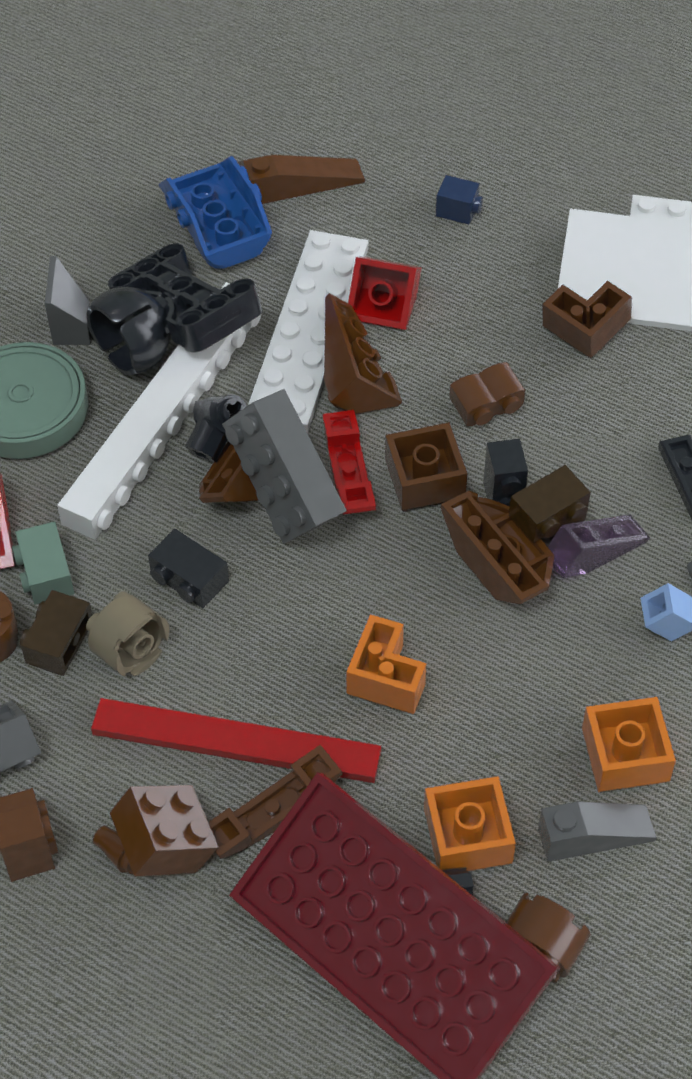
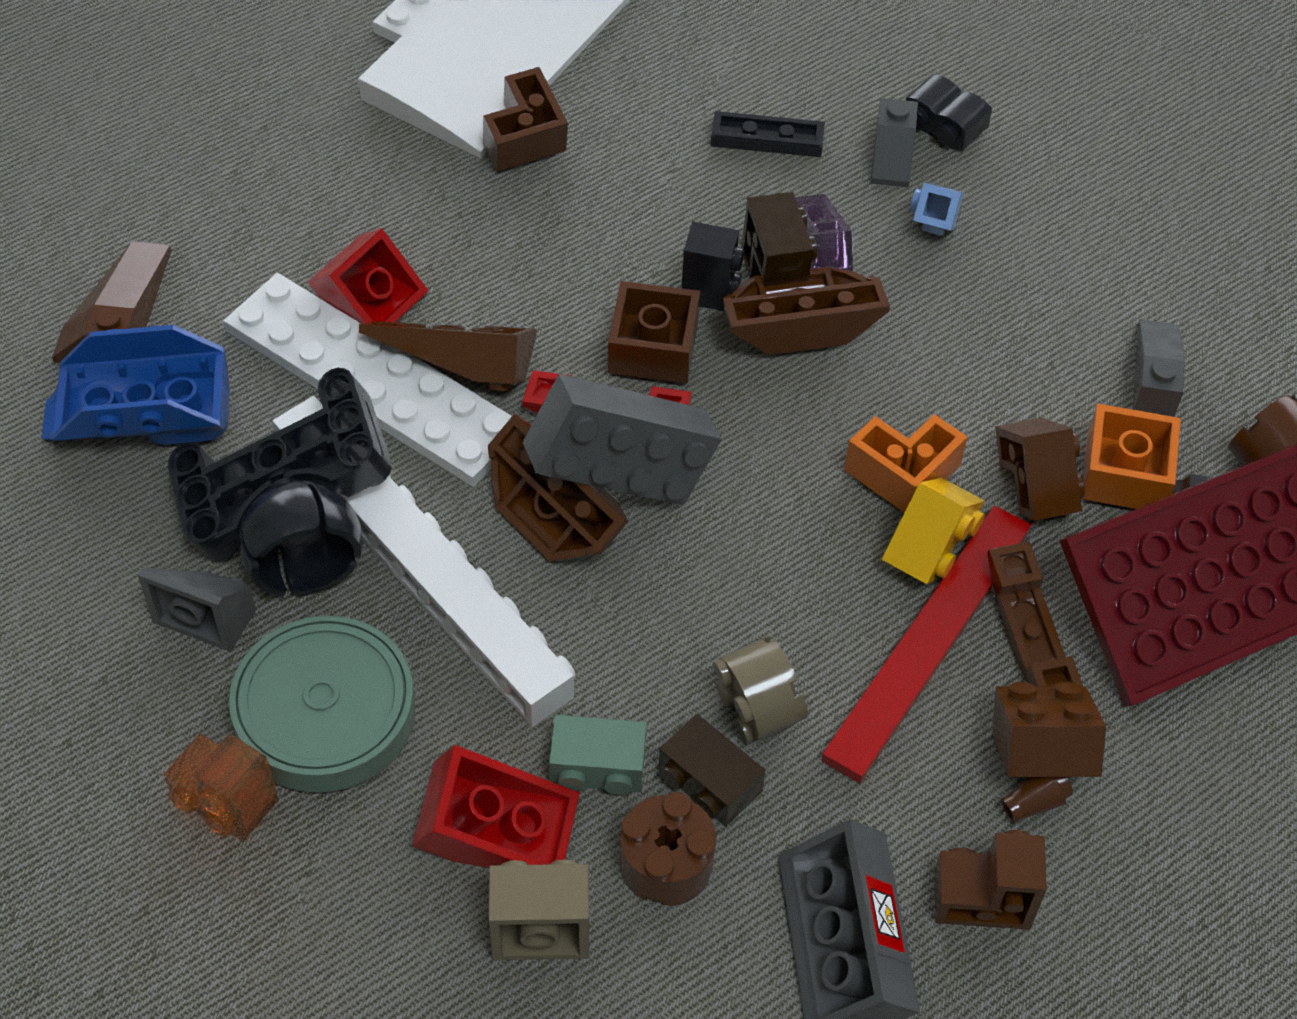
camera: 70 degrees left, 0 degrees up
black brick [148,528,229,608] -> none
black piece [185,395,247,463] -> none
dark blue brick [436,175,483,225] -> none
reddish brown brick [449,362,525,426] -> none
orange brick [582,697,676,792] -> none
none -> yellow brick [881,477,985,584]
none -> reddish brown brick [995,418,1085,520]

